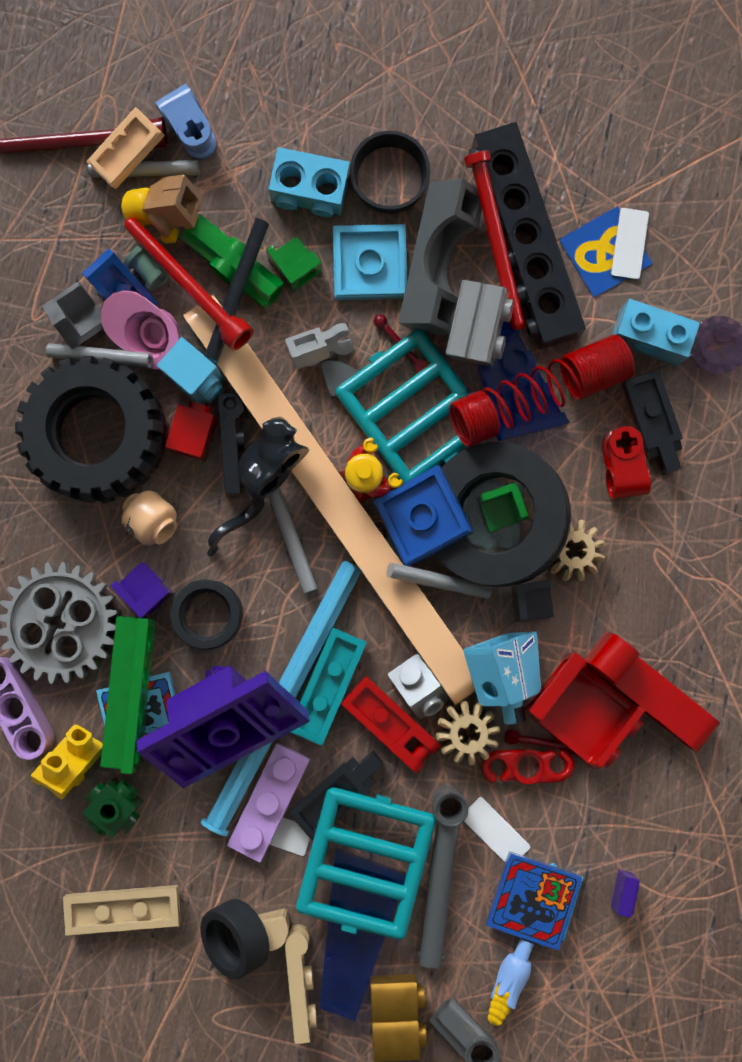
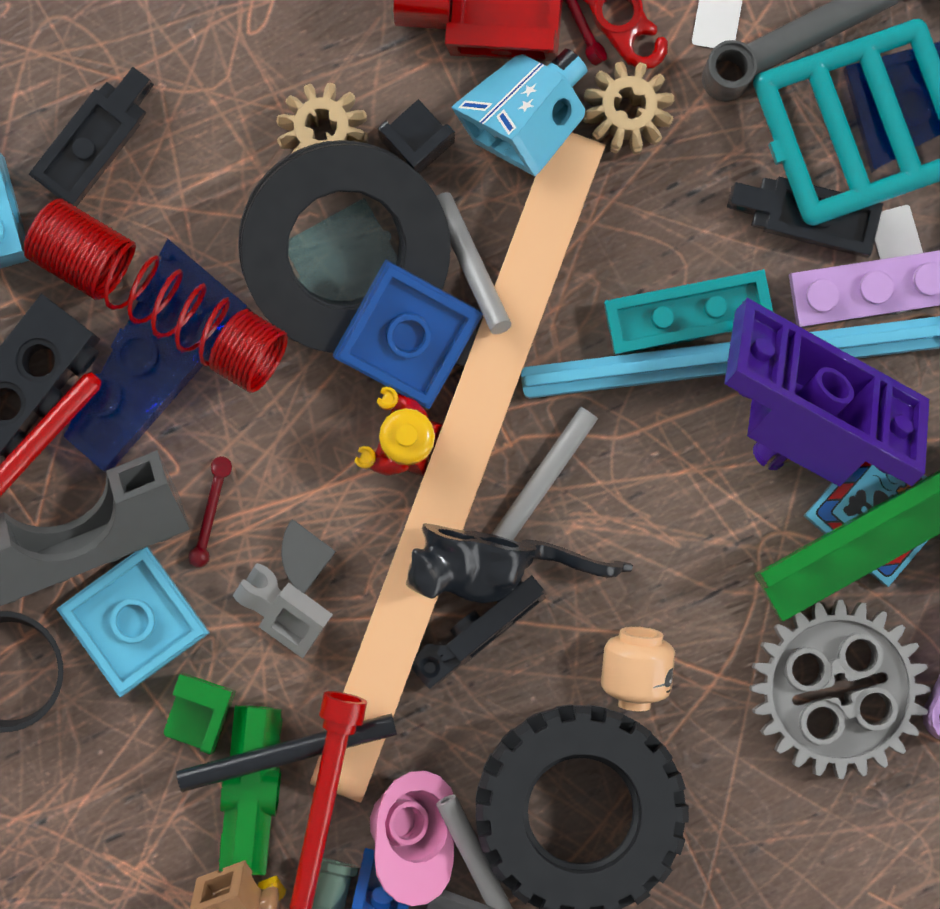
camera: 125 degrees left, 0 degrees up
dark purple panel [110,562,173,618] -> none
medium azure brick [157,337,225,405] -> none
red brick [165,402,218,462] -> none
black tyre [170,579,243,650] -> none
medium azure brick [268,147,350,218] -> none
teal bar [335,330,471,484] -> none
red plate [341,676,442,774] -> none
bracket [387,653,449,720] -> none
light grey brick [446,280,514,367] -> none
green panel [477,482,529,533] -> none
red piece [602,426,651,500] -> none

